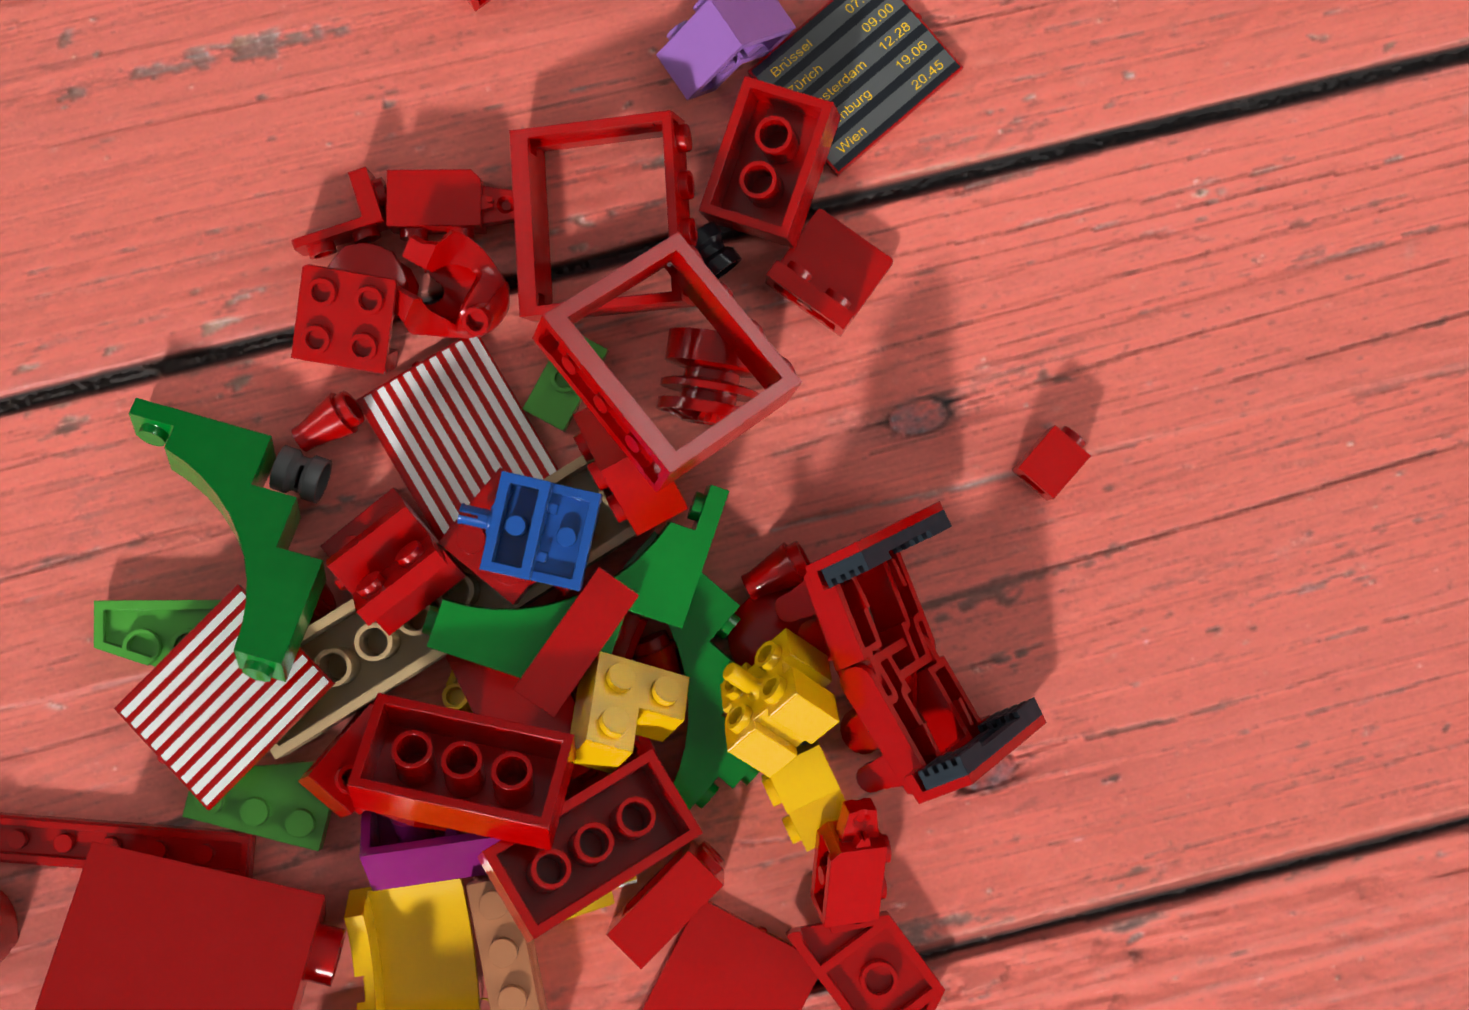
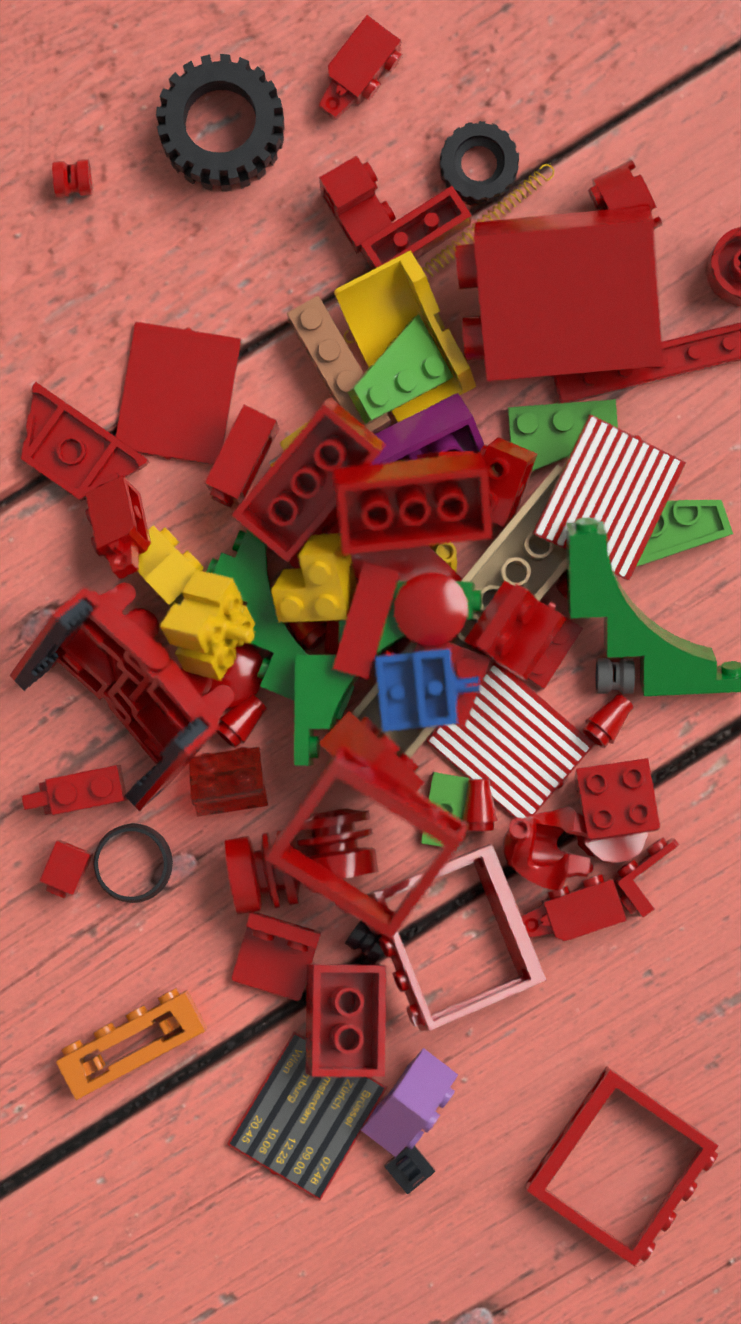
camera: 160 degrees right, 0 degrees up
none -> red hinge [22,765,128,815]
none -> orange brick [56,988,208,1100]
none -> black tyre [94,823,173,903]
none -> clear red bracket [189,746,268,817]
none -> red wheel [224,830,301,915]
none -> bright green wing [348,314,453,424]
none -> red dish [394,572,468,646]
none -> red cone [462,779,498,831]

